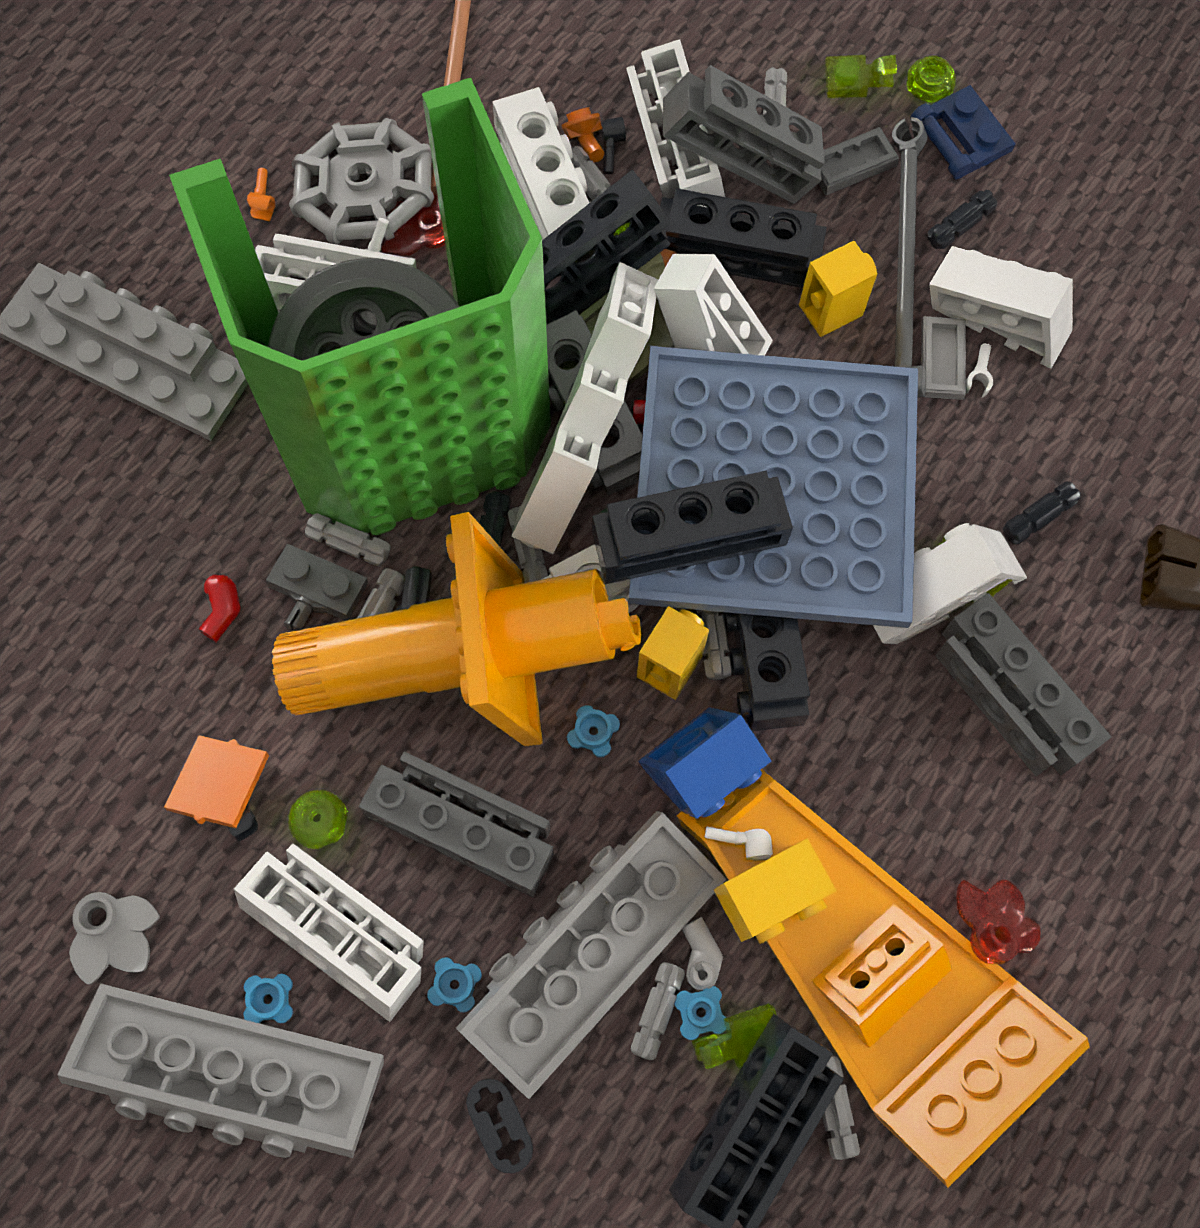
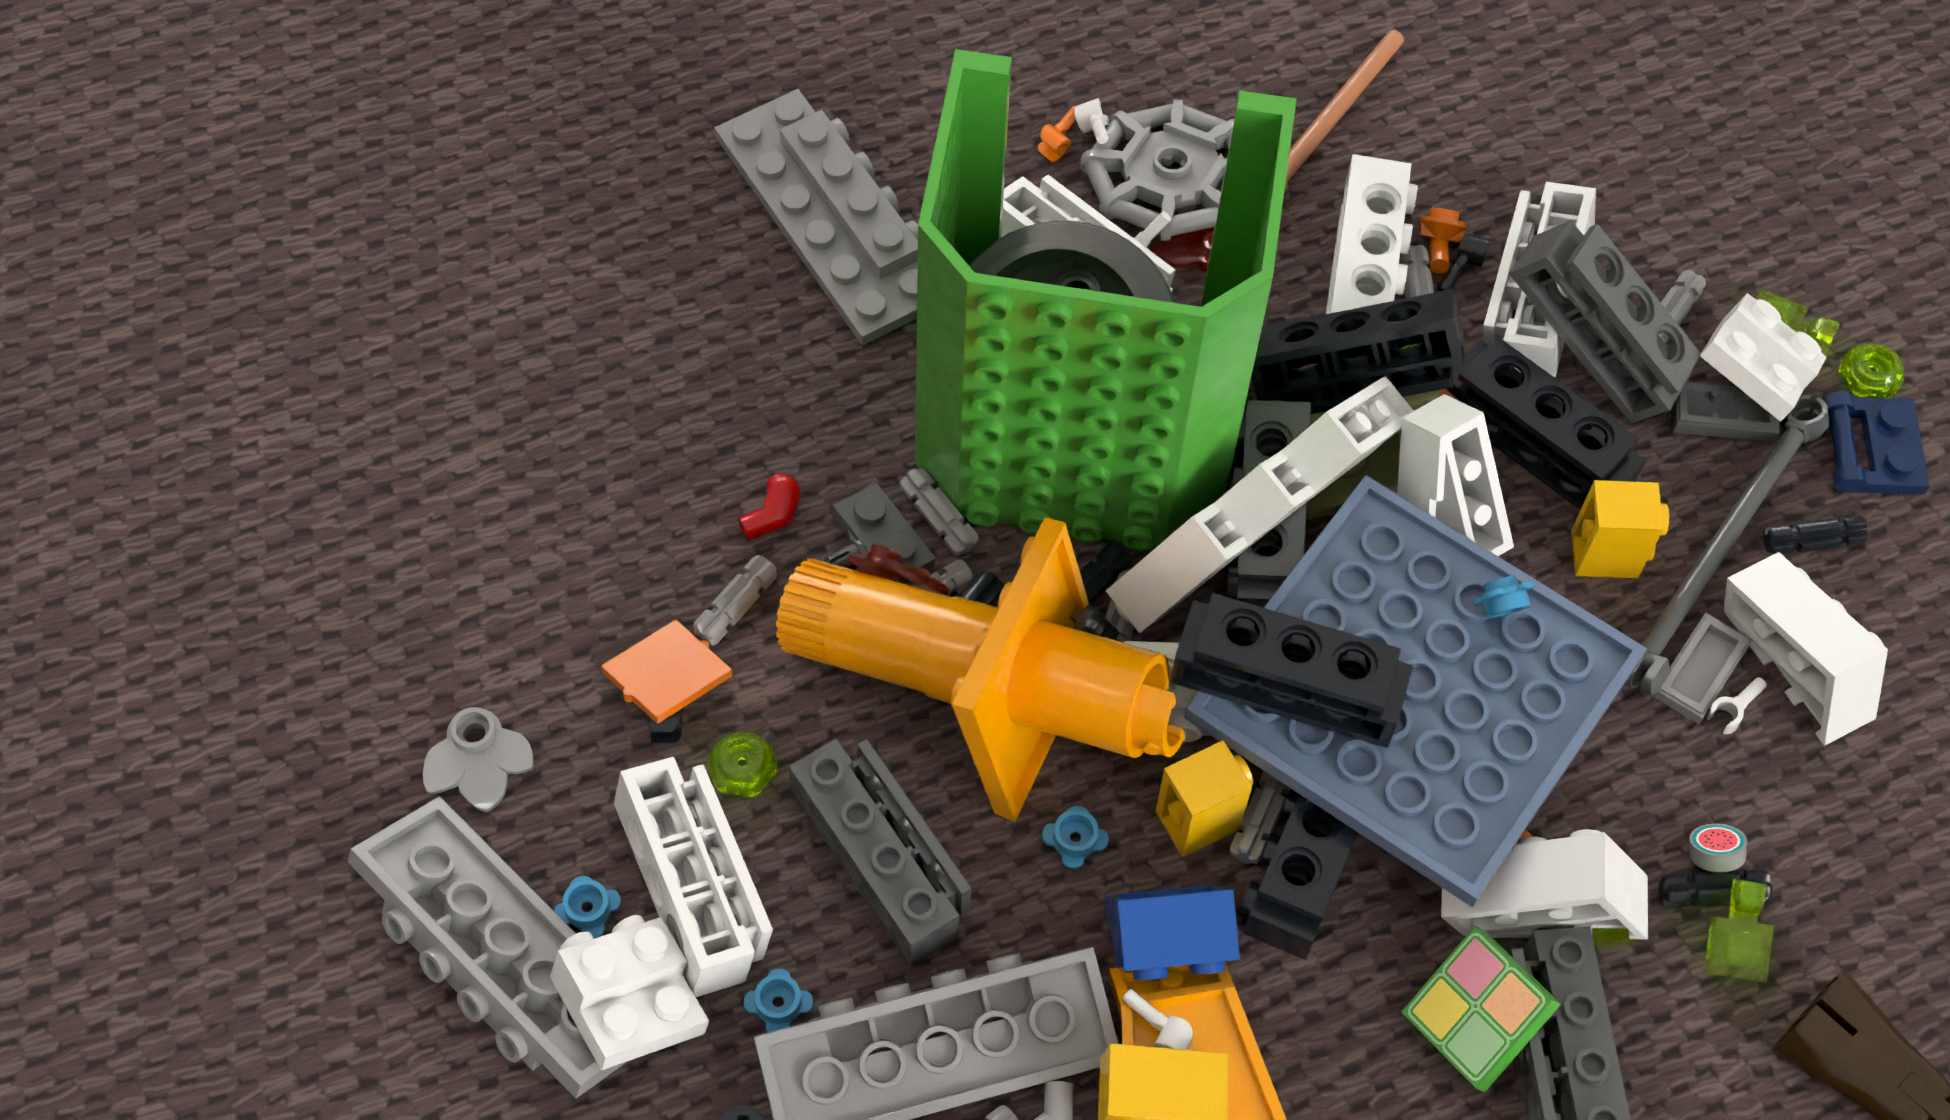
camera: 30 degrees right, 10 degrees down
none -> white plate [550,915,709,1071]
none -> light grey axle [693,555,777,646]
none -> clear red plate [848,543,949,595]
none -> black axle [1069,604,1120,641]
none -> white hand [1075,98,1110,144]
none -> tile [1402,926,1561,1092]
none -> dark azure plate [1472,575,1535,618]
none -> tile [1689,823,1747,873]
none -> white plate [1700,293,1826,422]
none -> clear neon green plate [1705,879,1774,982]

